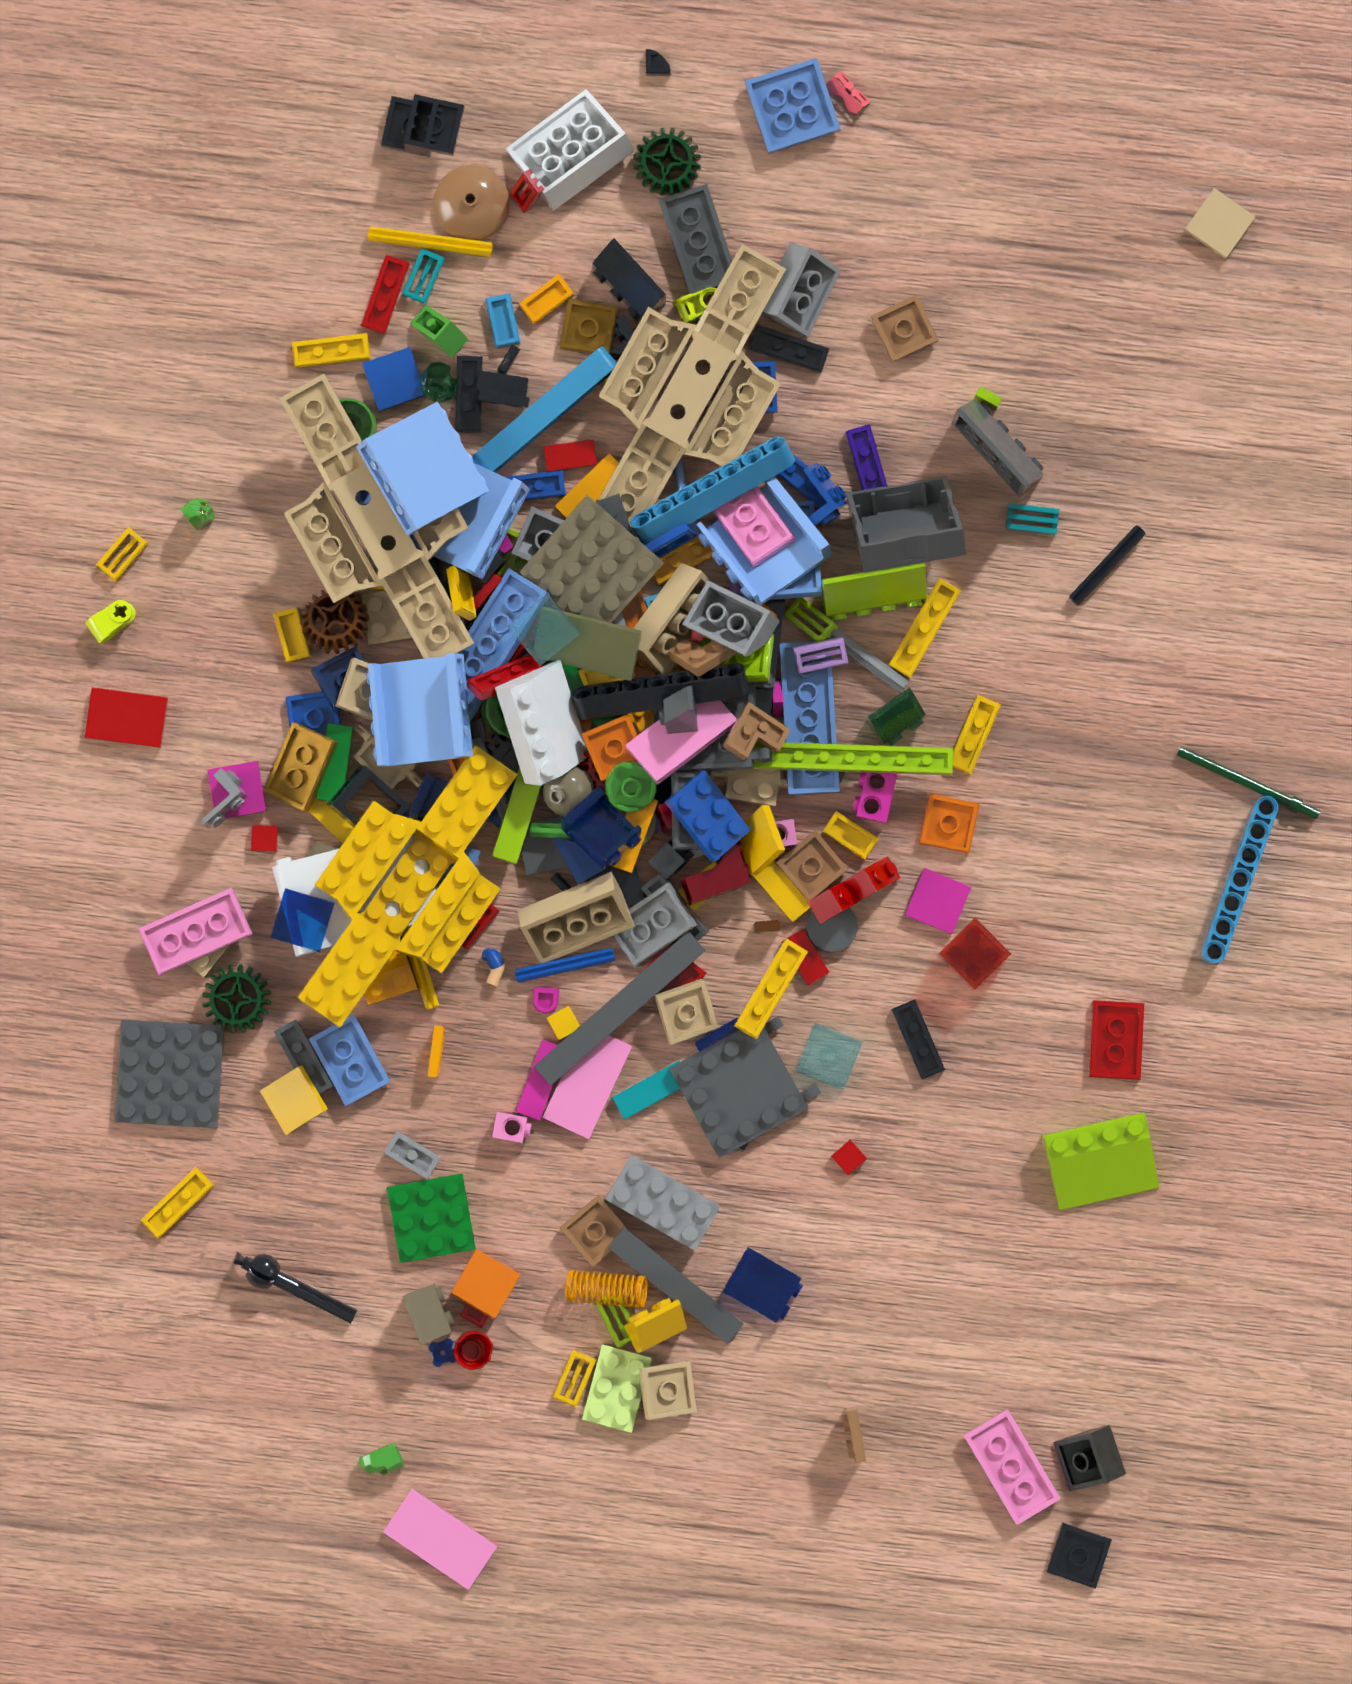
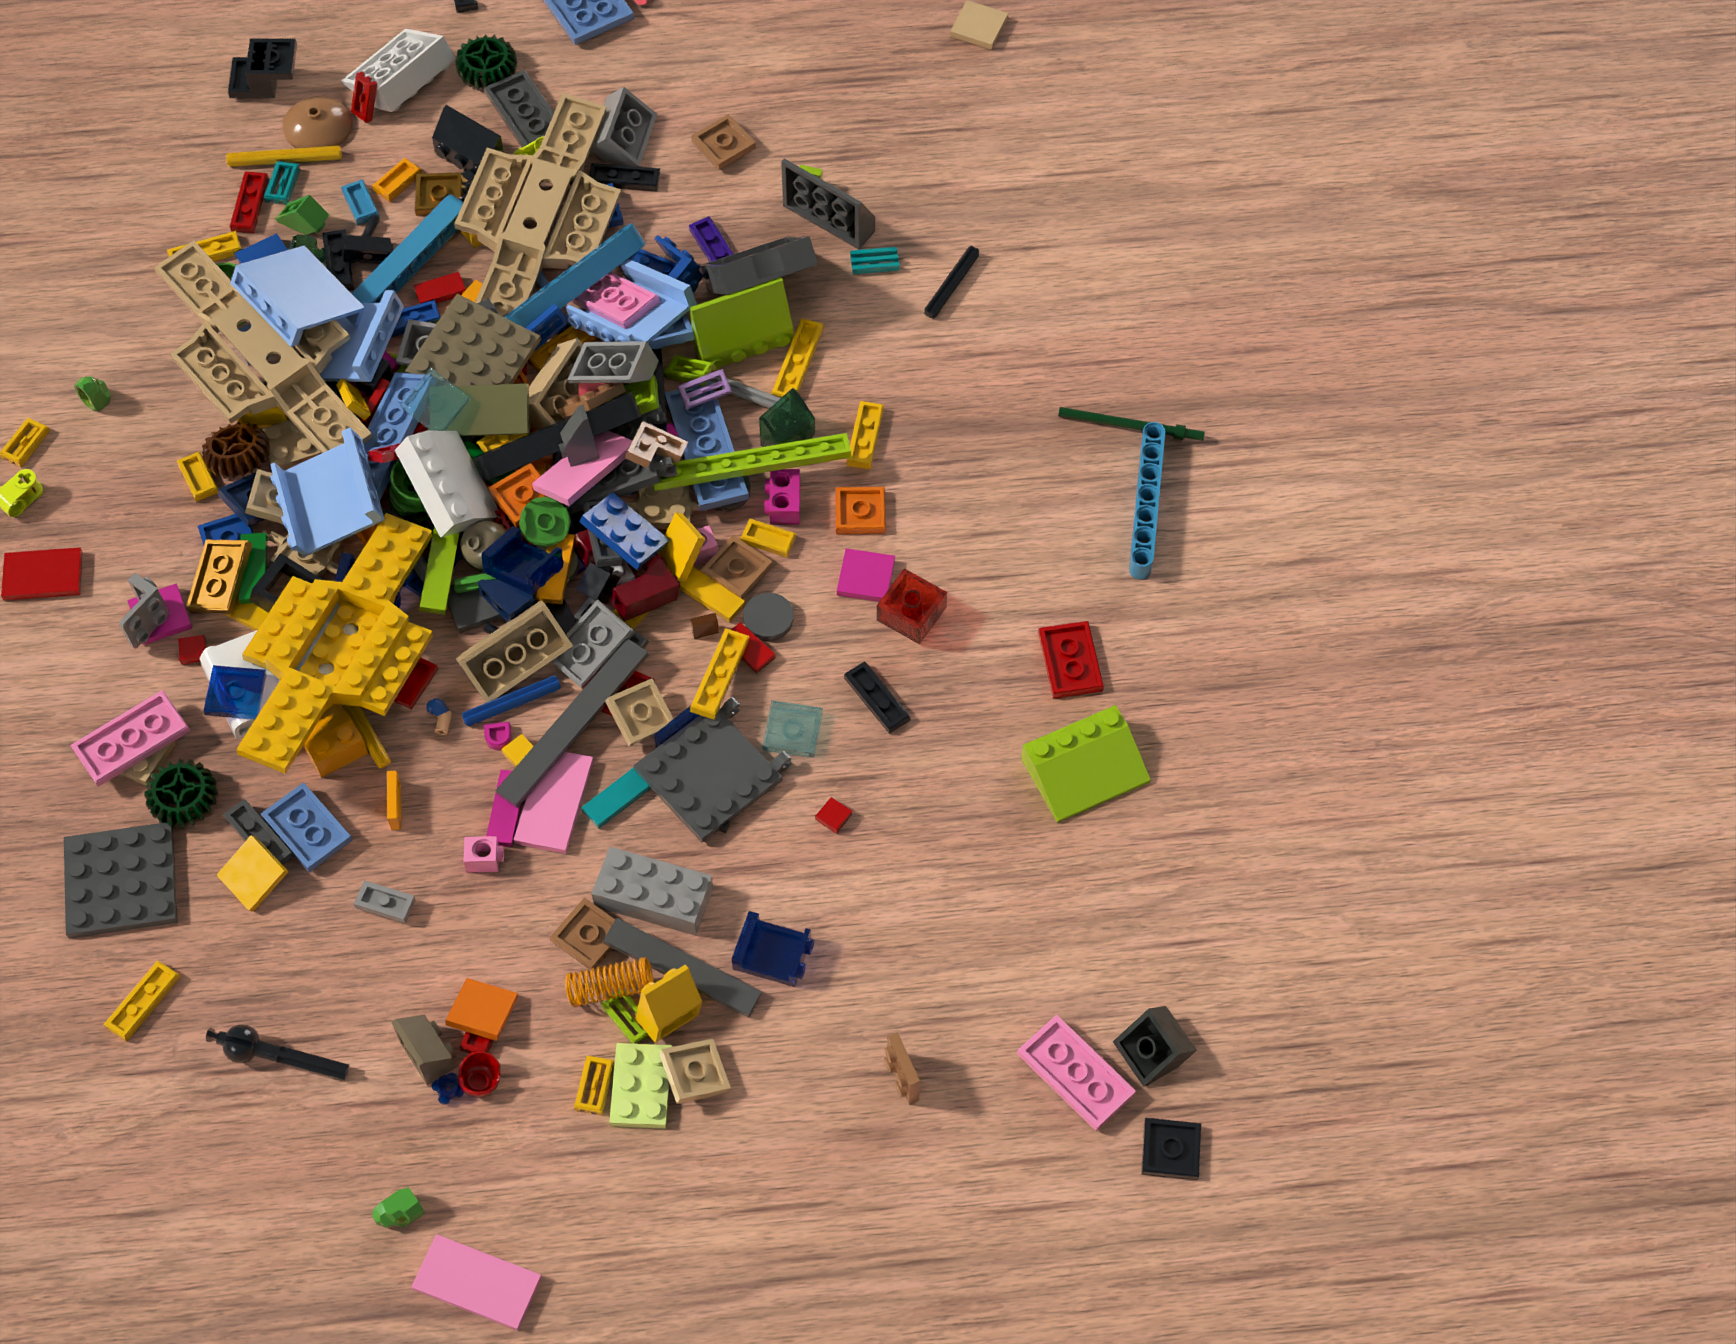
camera: 15 degrees left, 25 degrees down
green plate [387,1173,476,1263] -> none
red arch [808,856,901,924] -> none

